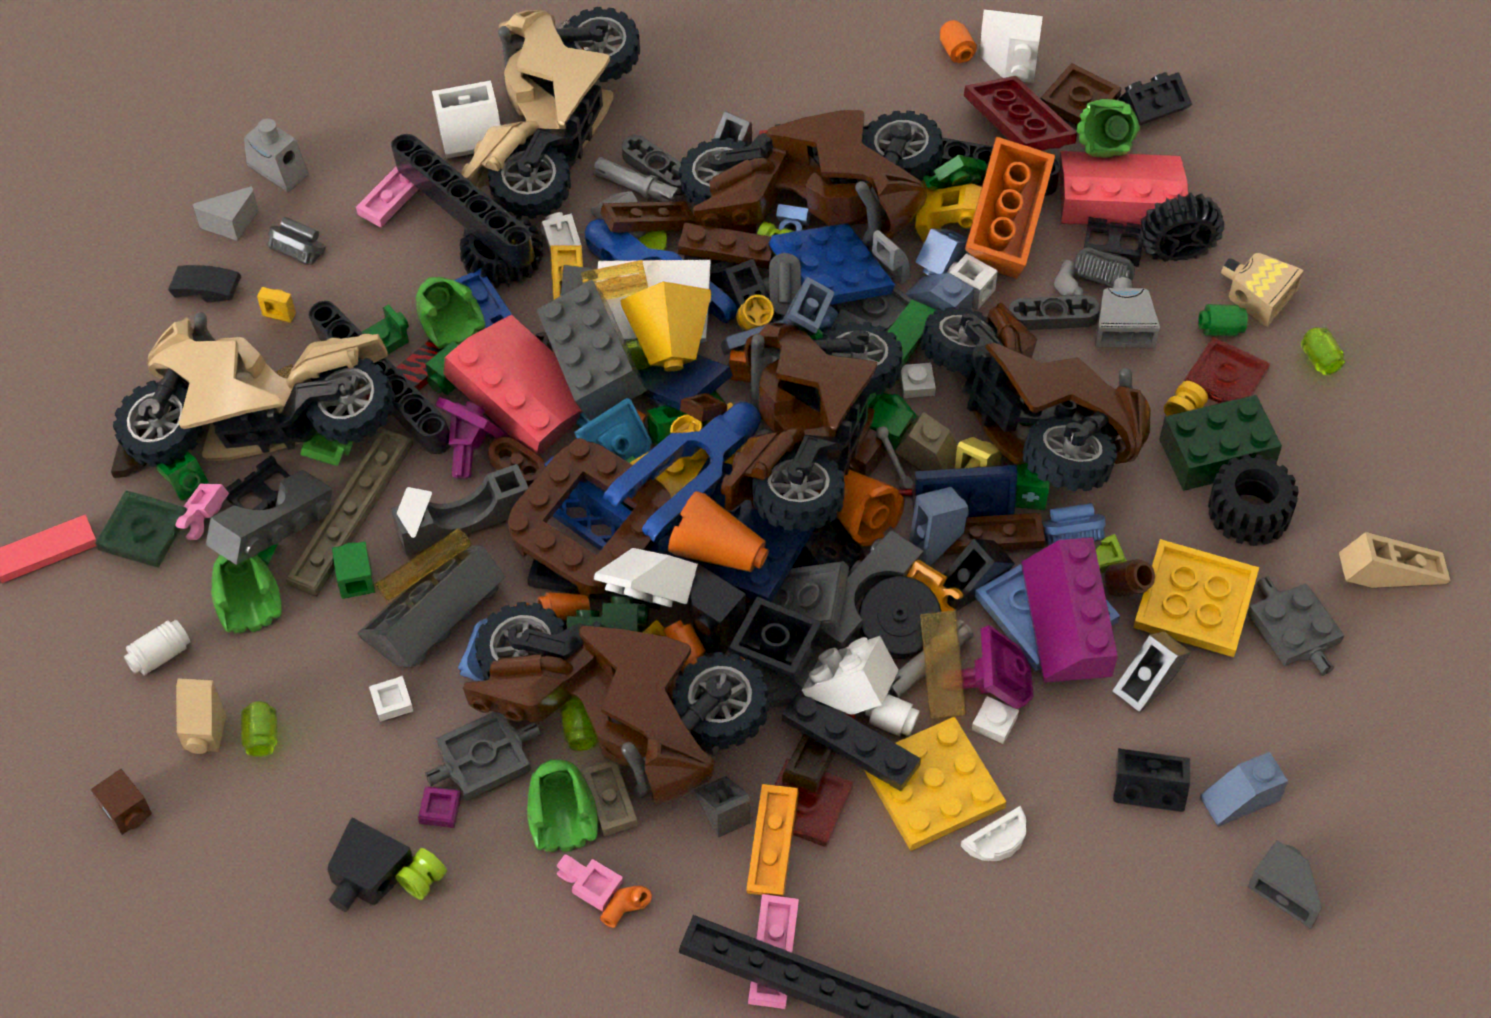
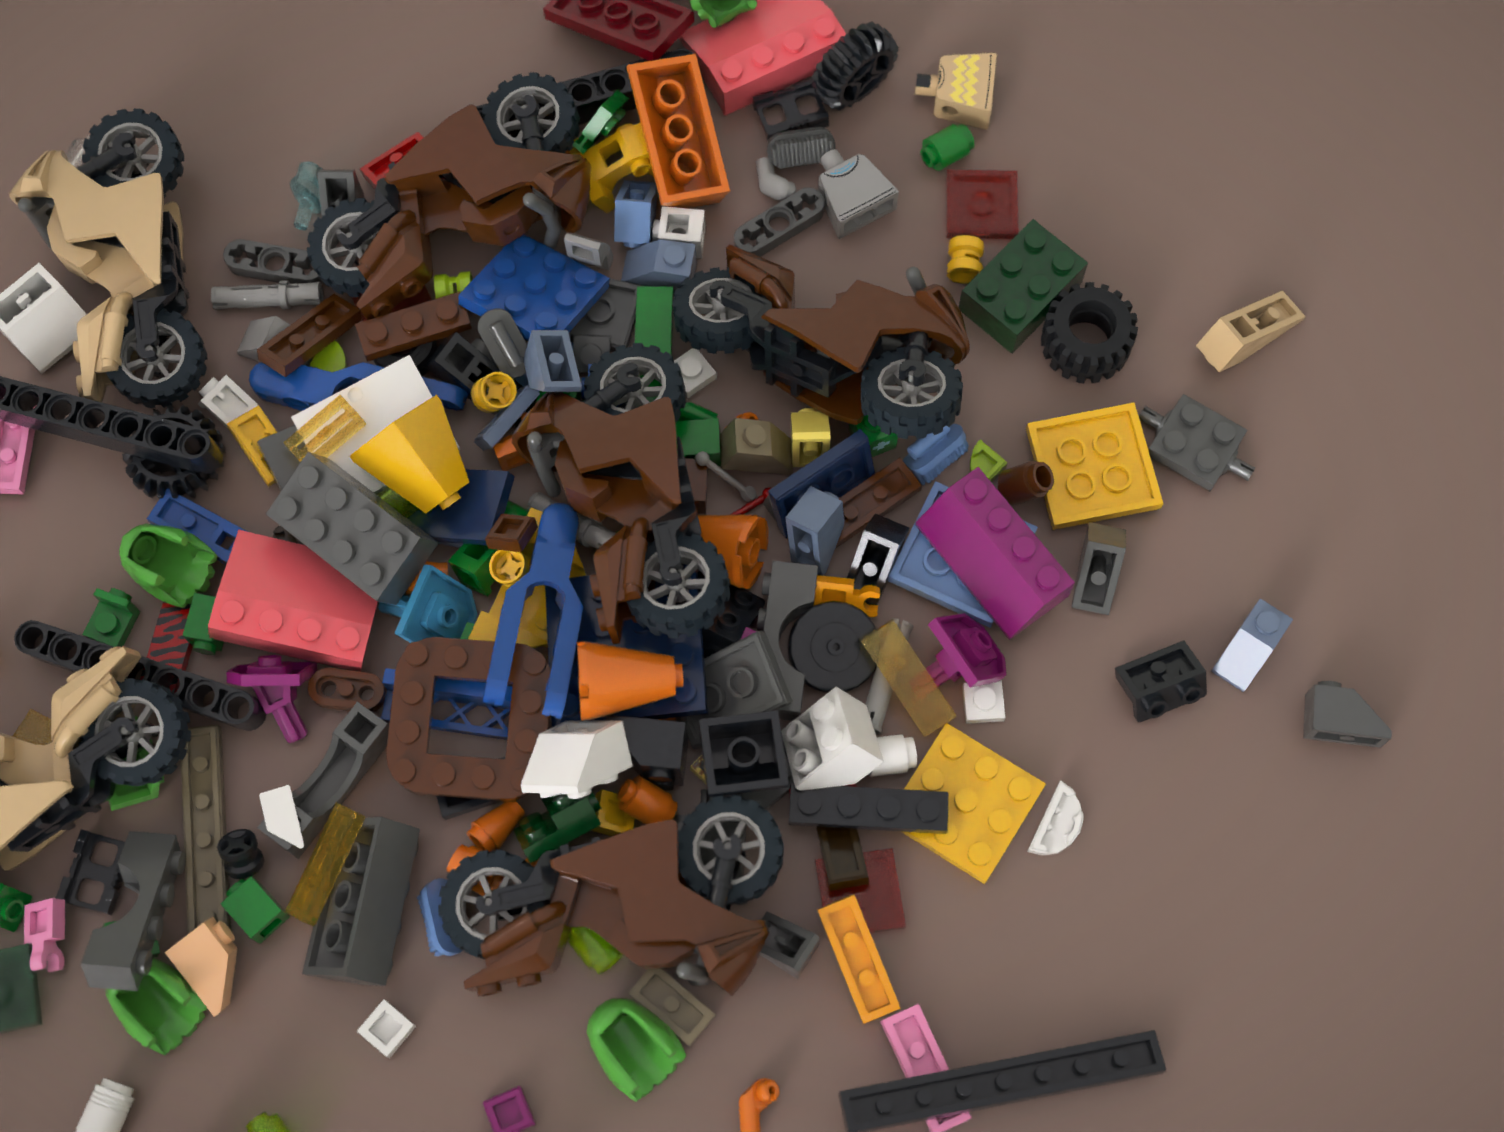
camera: 30 degrees left, 15 degrees up
dark grey plate [425,712,541,801] -> none
bright pink plate [557,854,623,912] -> none
light blue tile [776,204,811,231] -> none
clear neon green brick [1301,327,1345,375] -> none
none -> light nougat slope [164,917,237,1017]
none -> black wheel [217,829,265,879]
none -> clear light blue piece [289,162,323,230]

